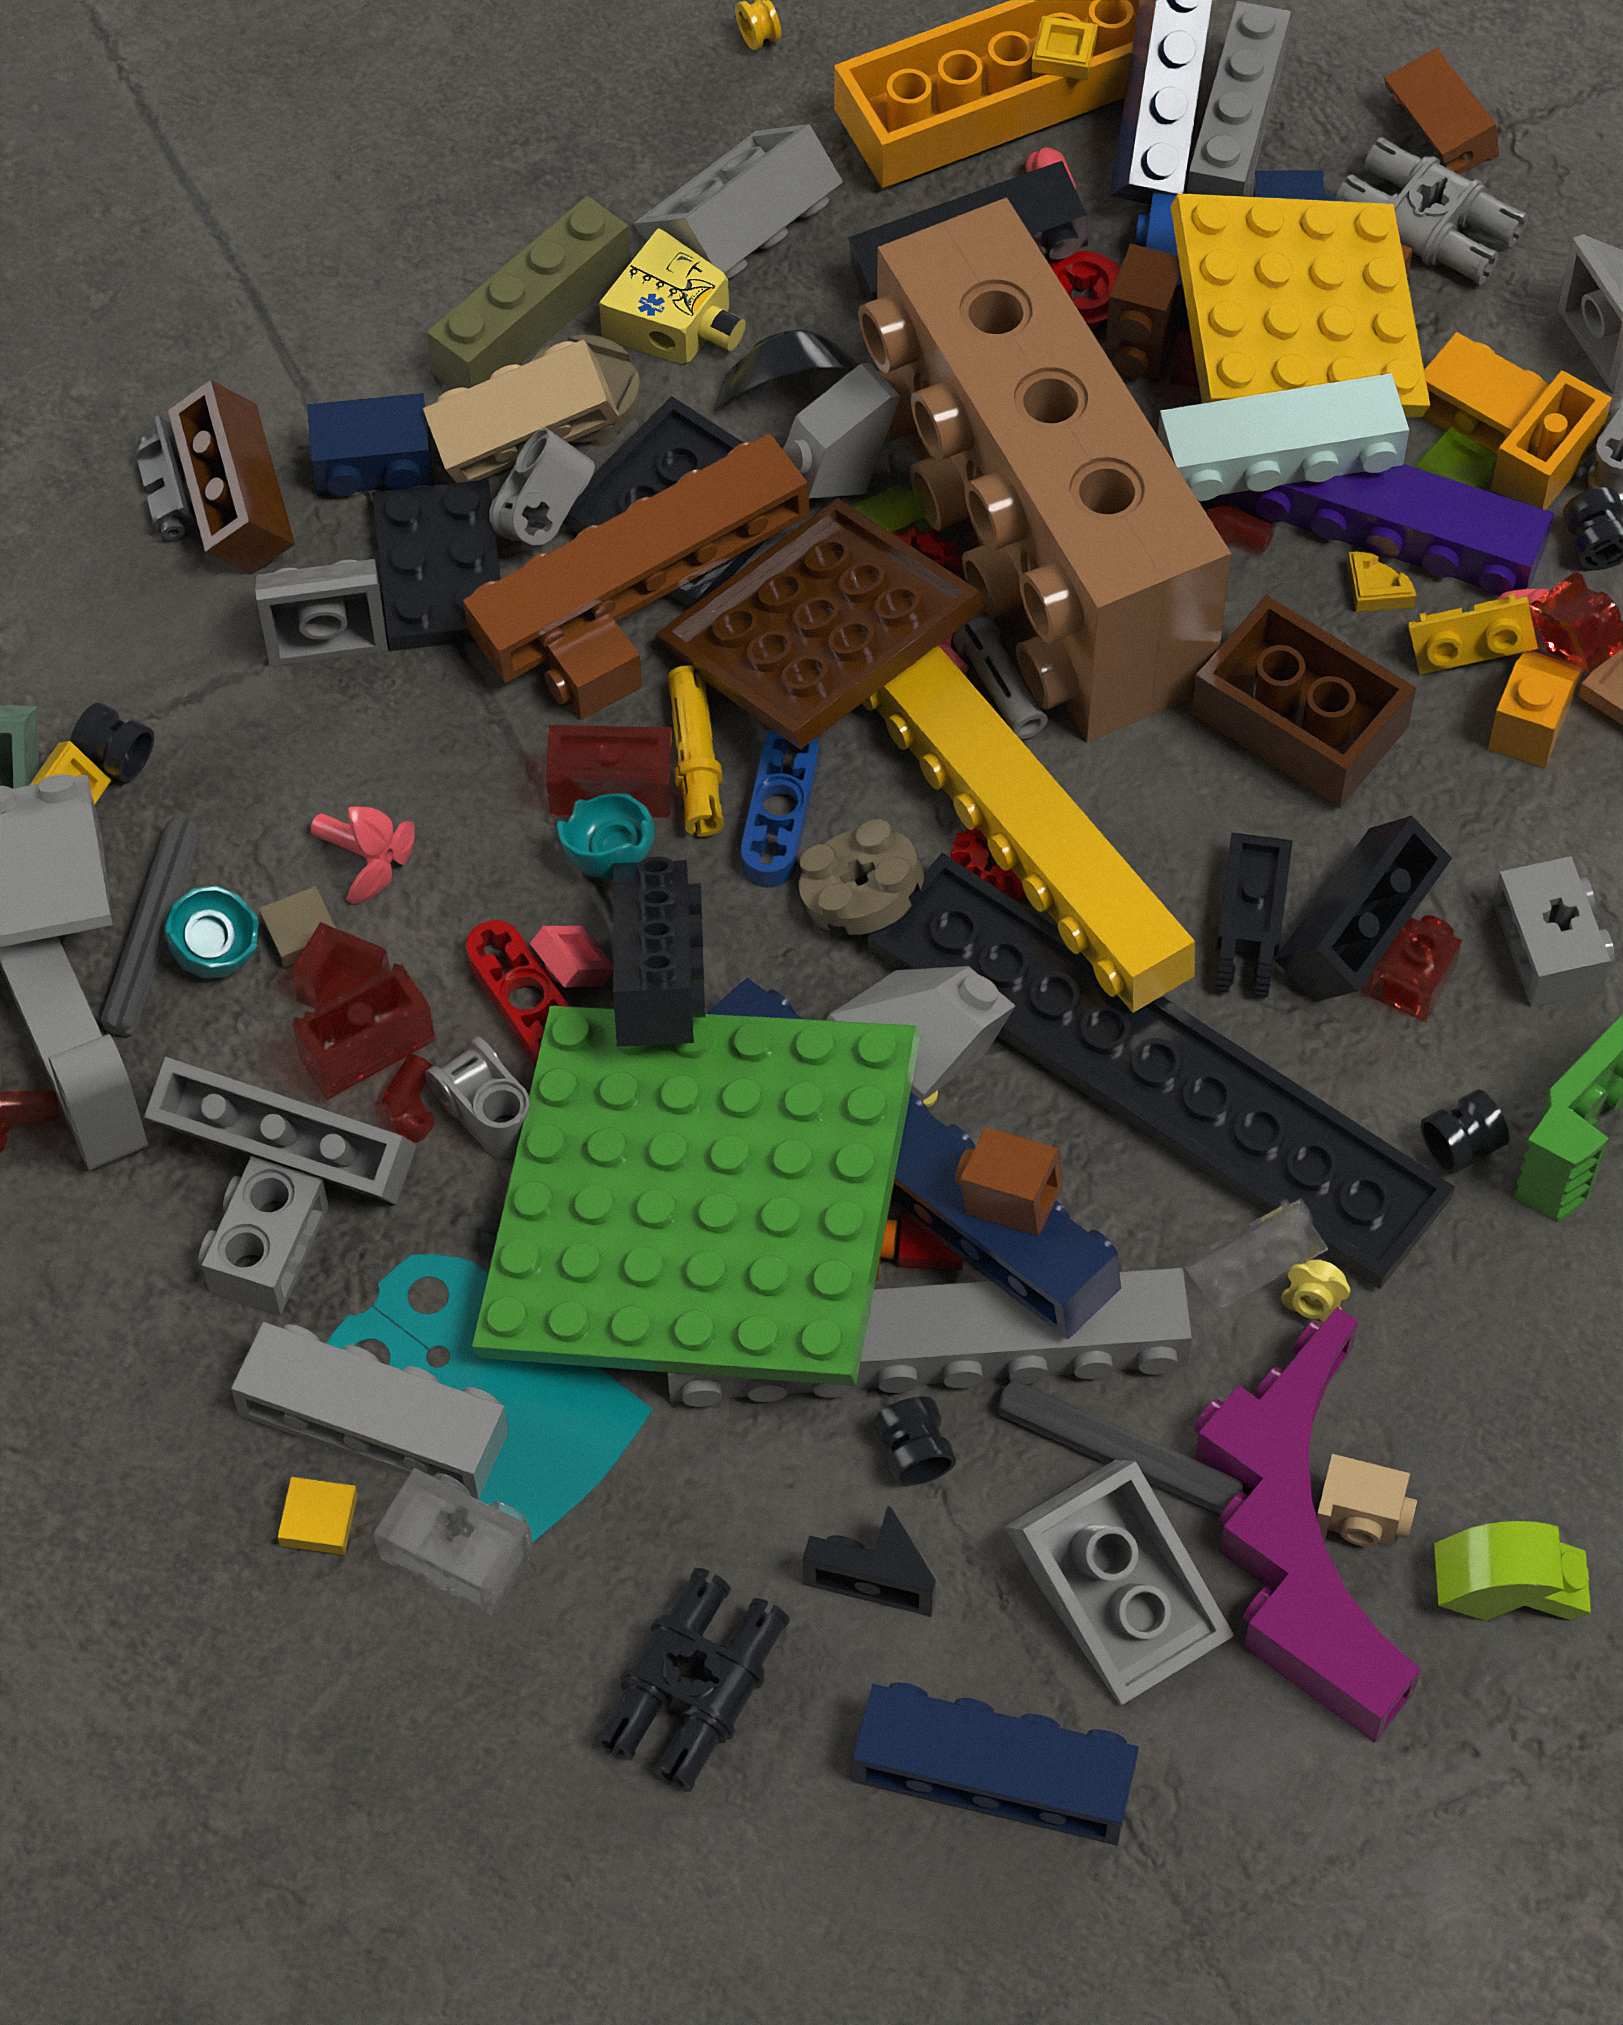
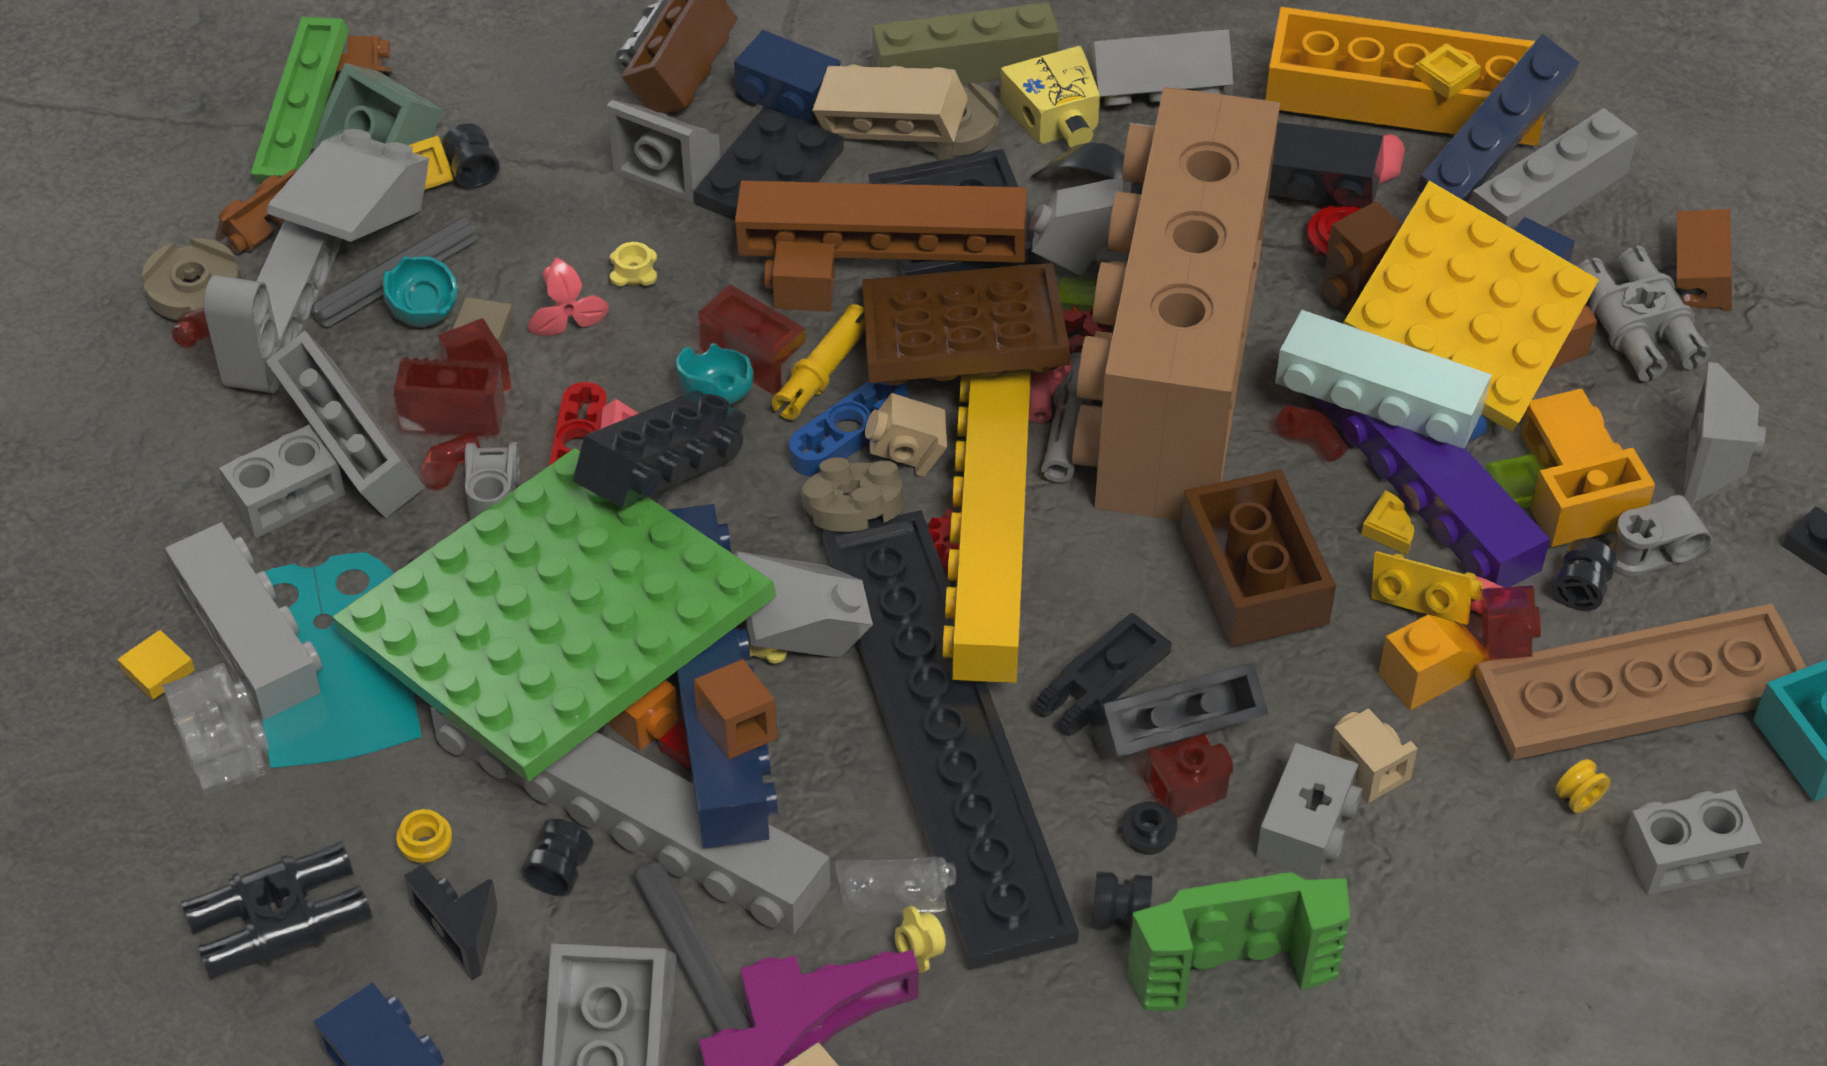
camera: 35 degrees right, 10 degrees down
light grey piece [490,428,595,545] -> none
none -> yellow plate [396,809,453,863]
none -> light yellow plate [610,242,657,286]
none -> tan brick [865,393,947,477]
none -> black plate [1122,802,1177,855]
none -> tan brick [1329,708,1418,803]

